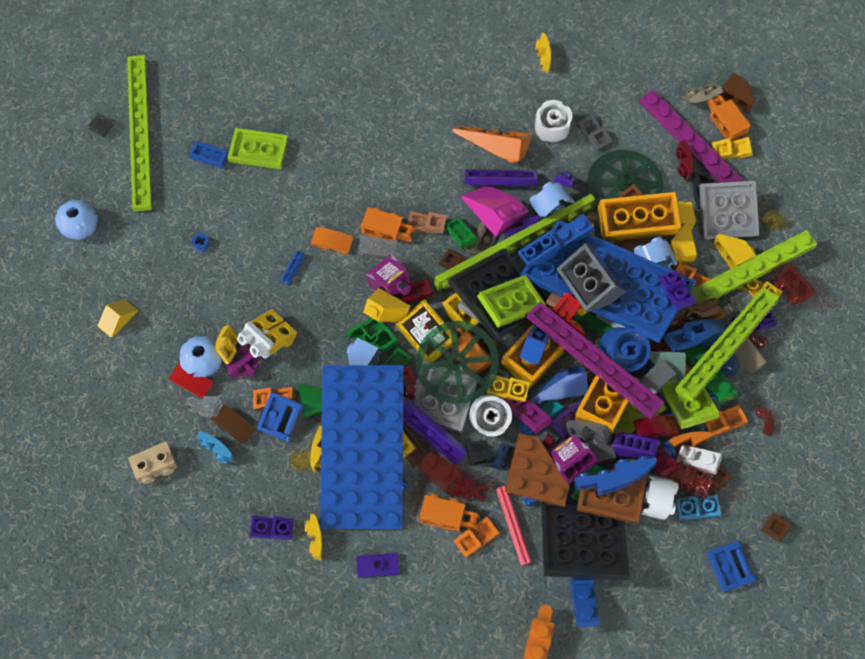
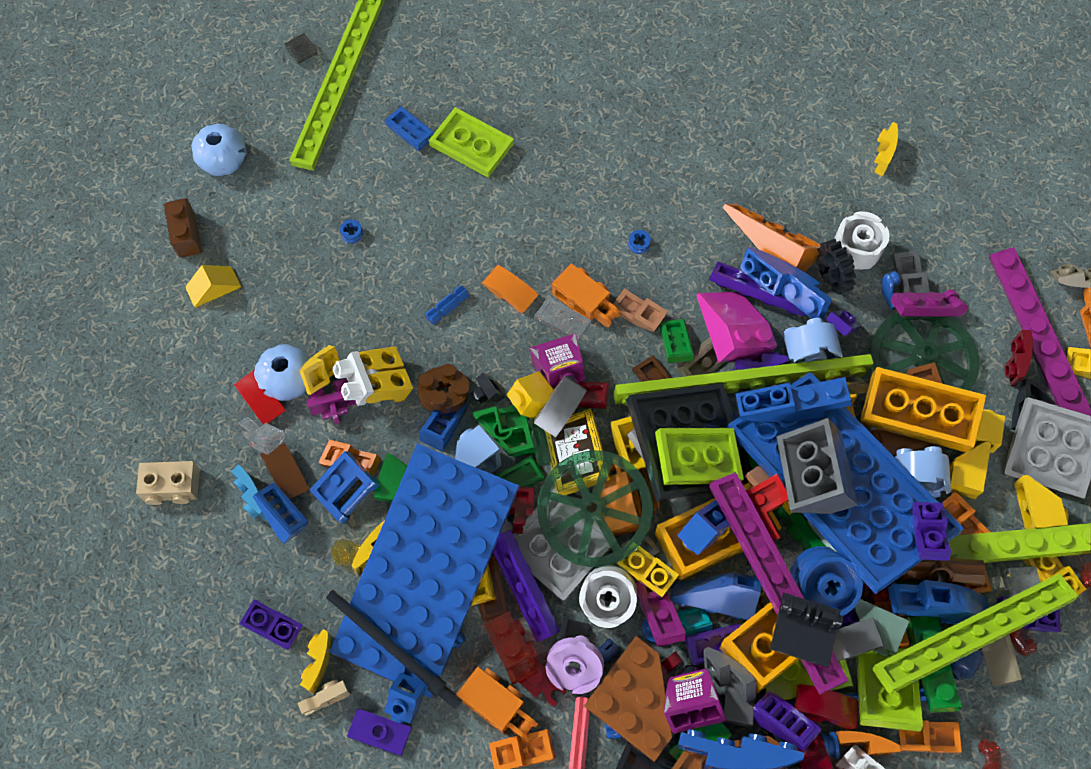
camera: 25 degrees right, 0 degrees up
none -> reddish brown brick [163,198,202,258]
none -> blue slope [253,482,309,544]
none -> tan plate [298,680,351,716]
none -> black bar [326,590,463,710]
none -> blue brick [384,673,426,723]
none -> reddish brown plate [418,364,469,414]
none -> blue slope [420,403,468,452]
none -> black tile [471,372,505,404]
none -> clear green axle [528,417,552,466]
none -> flat silver slope [534,375,586,437]
none -> lavender plate [546,635,604,694]
none -> blue bush [628,230,651,254]
none -> blue slope [740,247,832,320]
none -> black hinge [770,592,843,668]
none -> black gear [818,238,856,294]
none -> blue arm [881,271,901,310]
none -> magenta plate [891,289,968,316]

